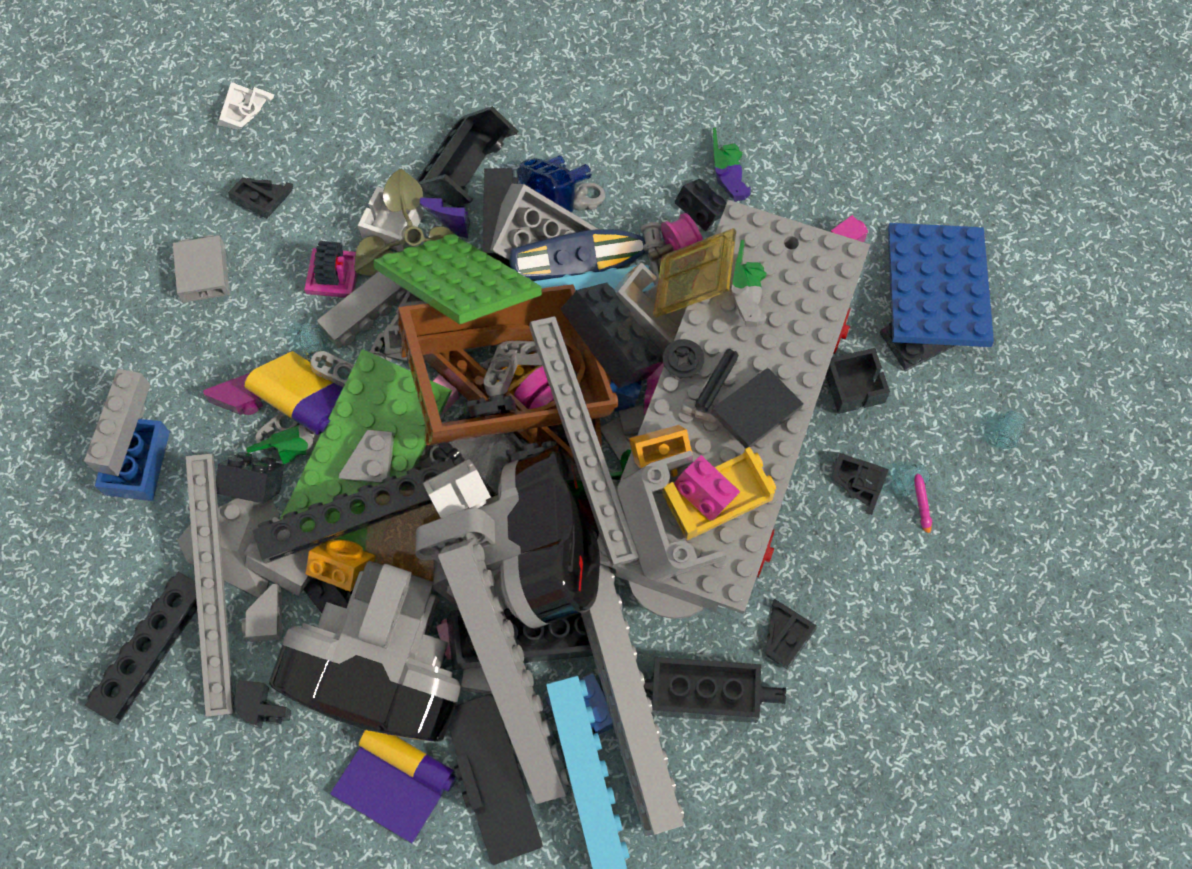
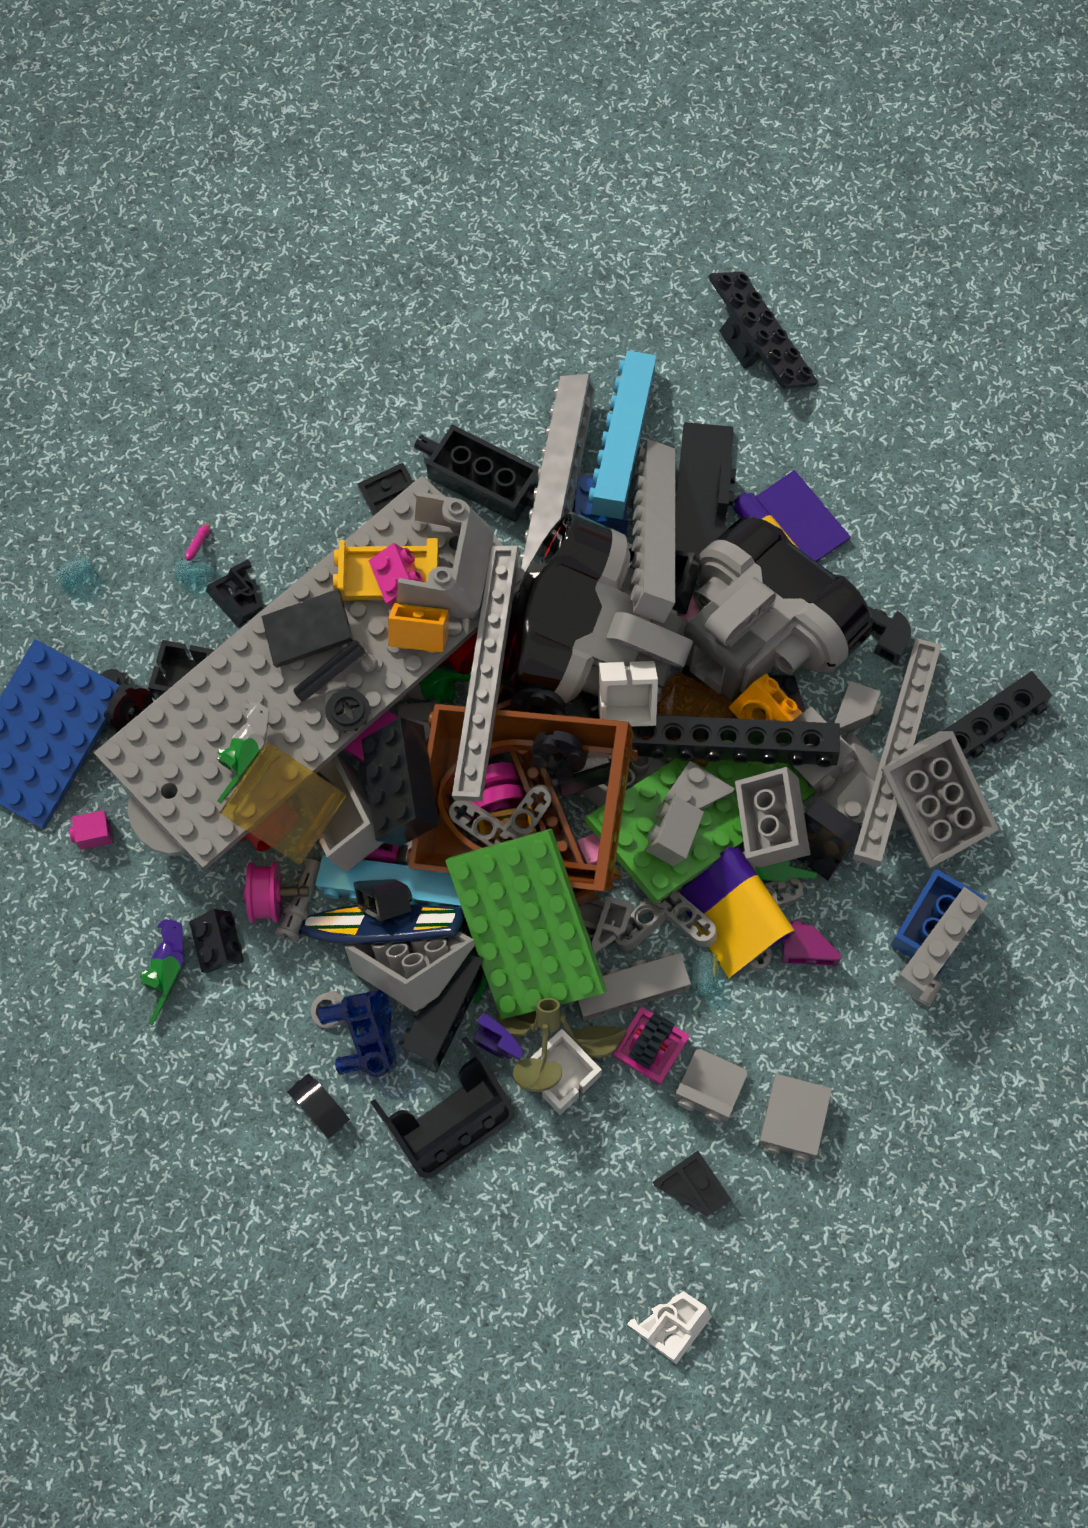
camera: 155 degrees left, 0 degrees up
none -> black plate [103,684,155,733]
none -> black brick [287,1073,350,1139]
none -> black slope [353,879,412,921]
none -> light grey brick [645,796,704,866]
none -> light grey bracket [674,1049,747,1123]
none -> light grey brick [735,767,810,868]
none -> light grey slope [881,731,999,868]

